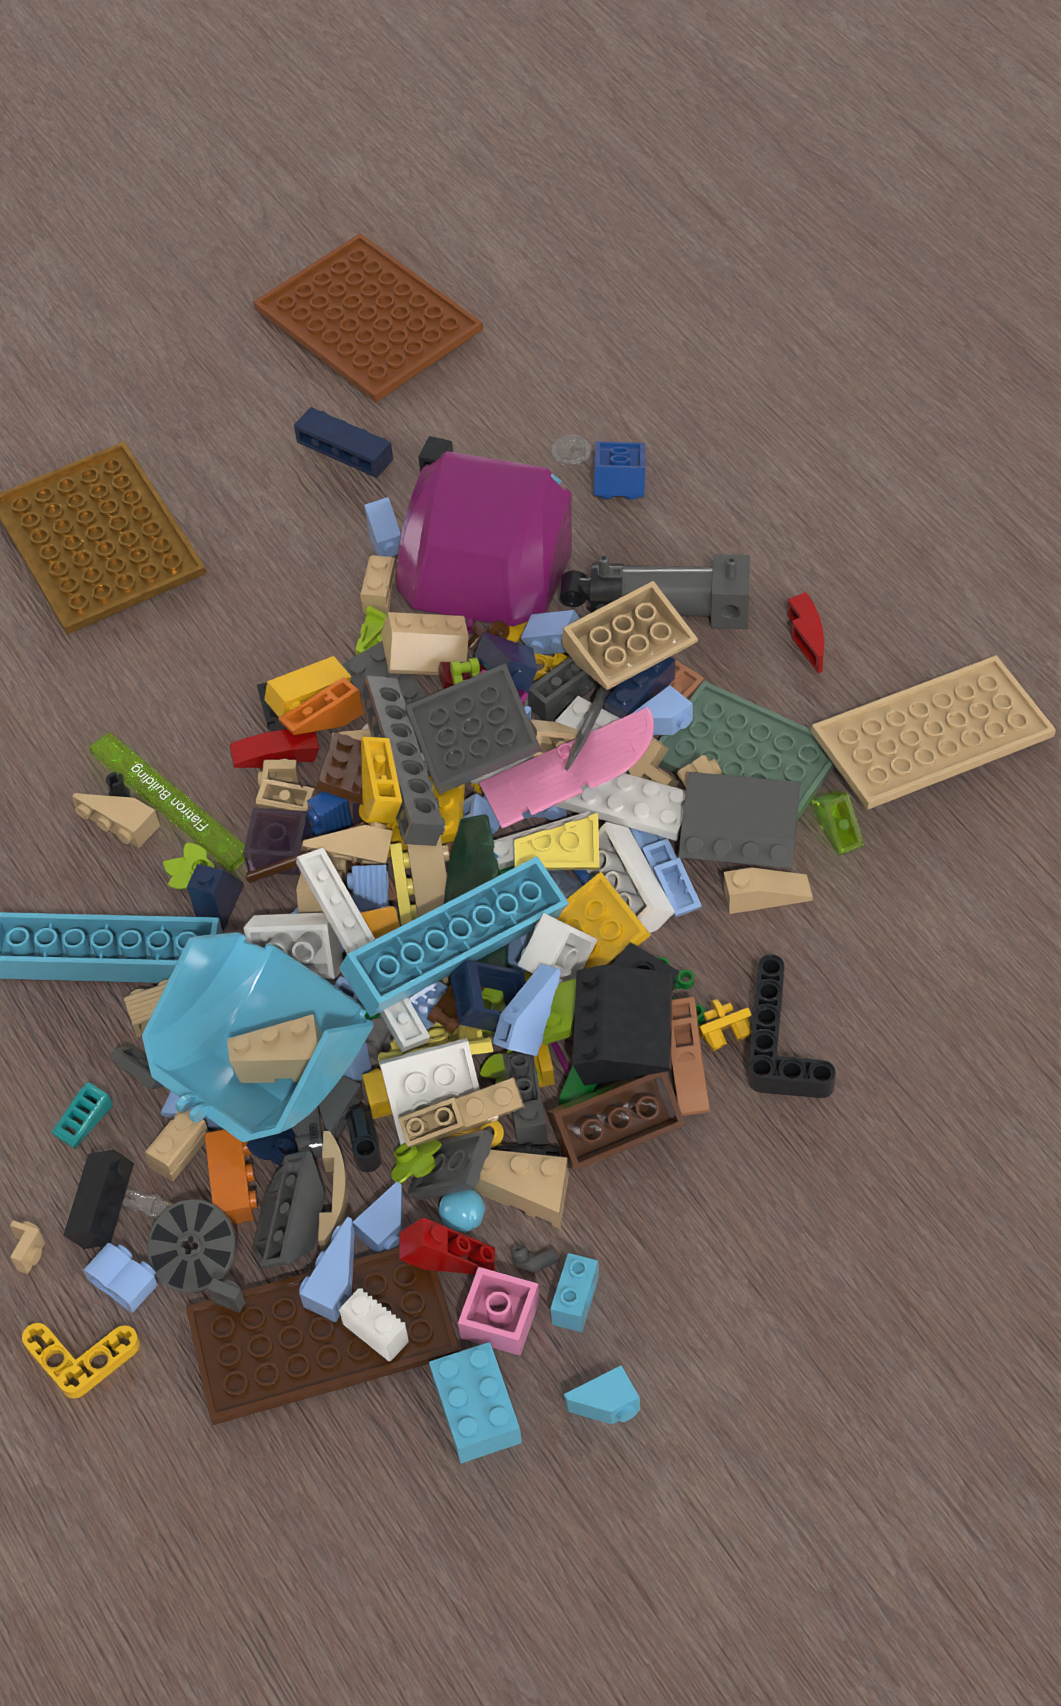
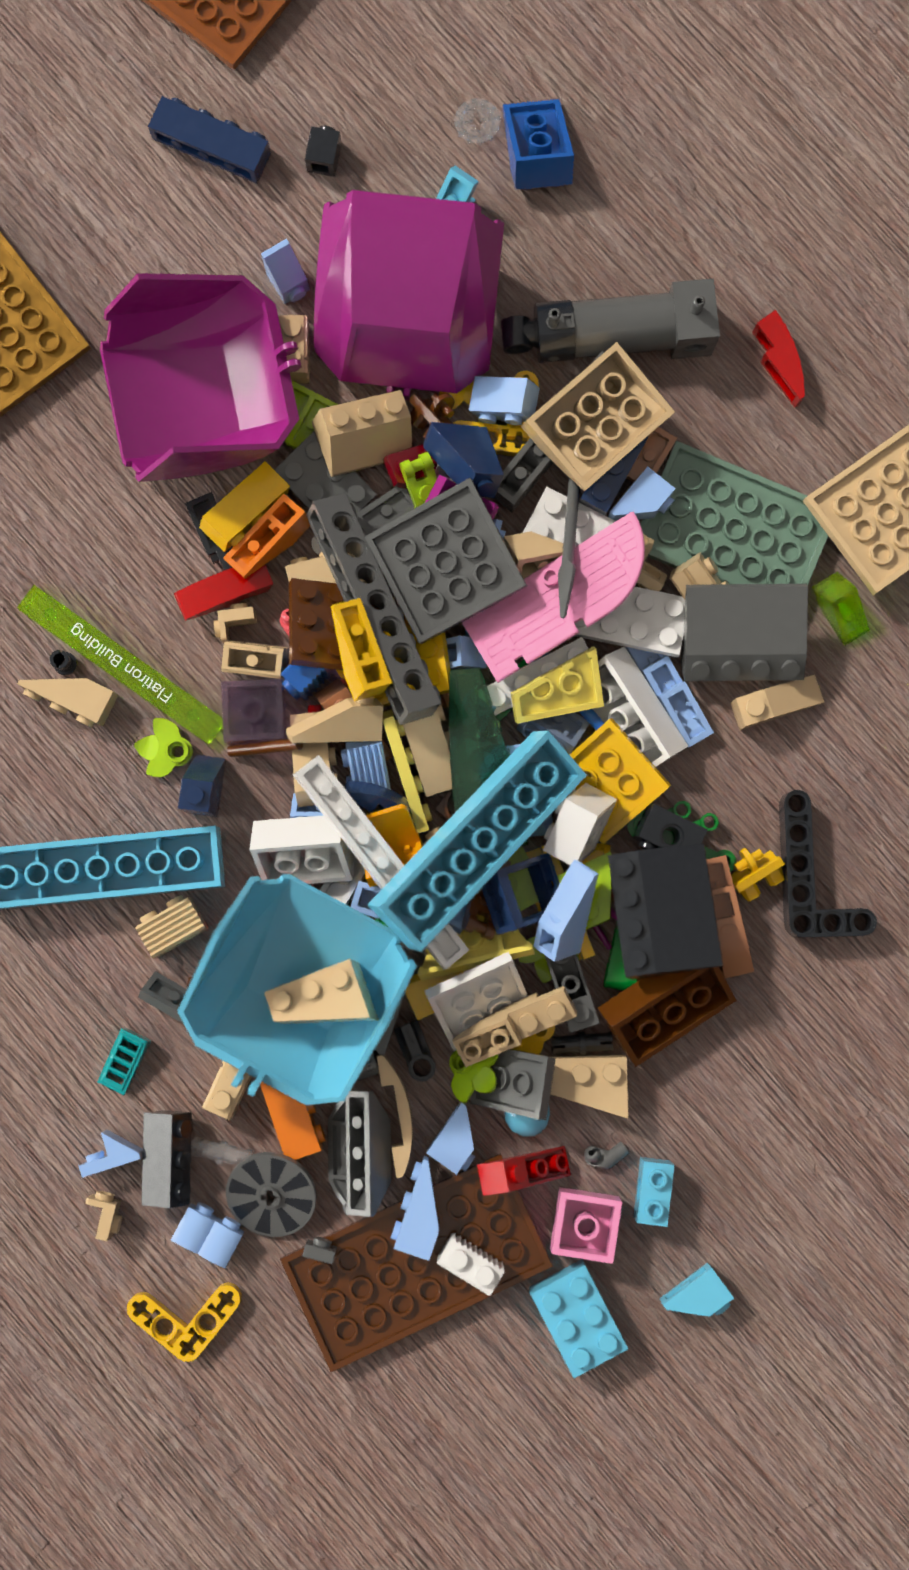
camera: 15 degrees left, 30 degrees up
none -> light blue slope [78,1130,143,1178]
none -> magenta windscreen [100,273,302,482]

